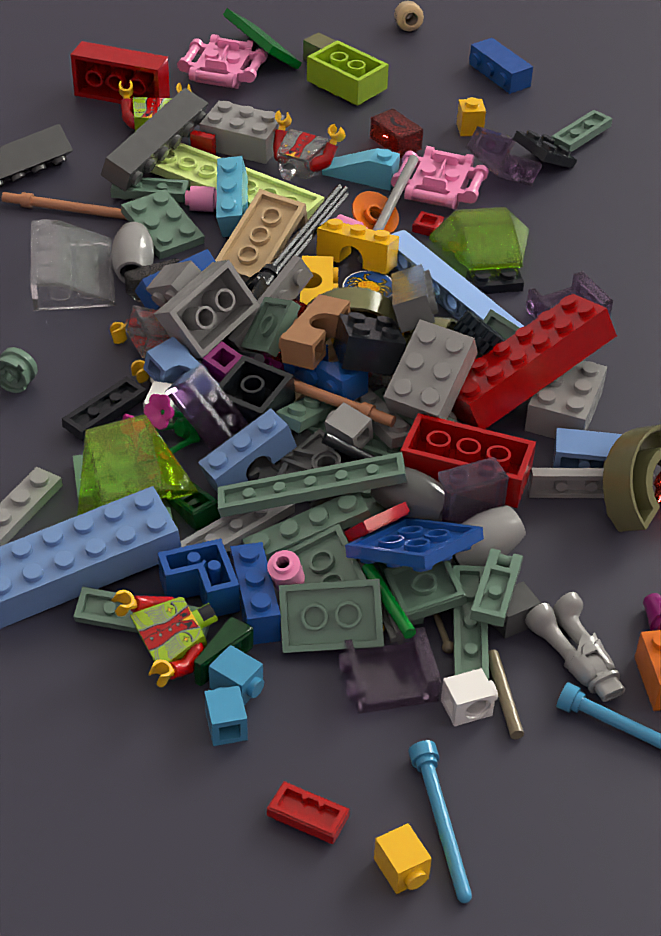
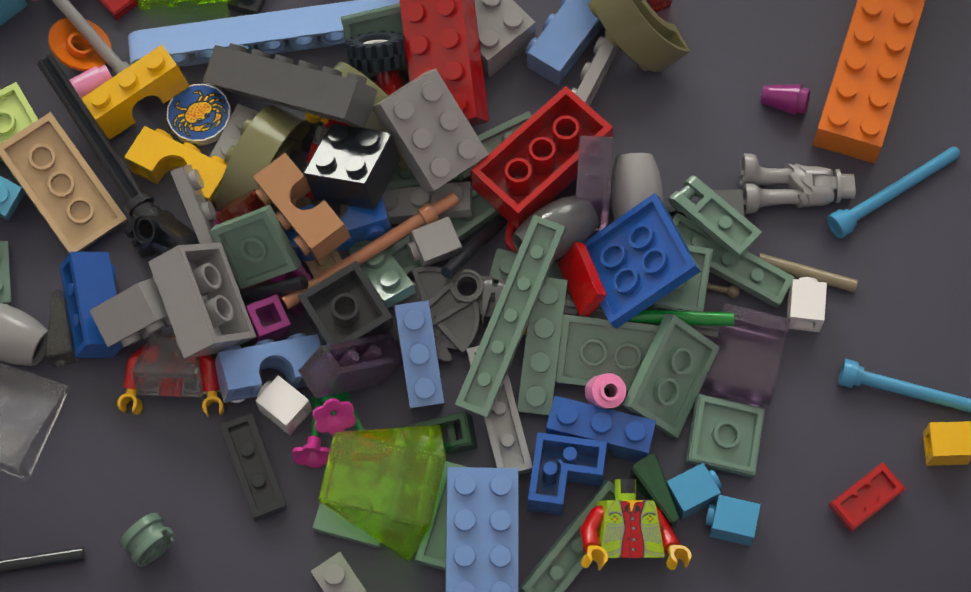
camera: 60 degrees left, 25 degrees up
none -> sand green plate [685,394,765,478]

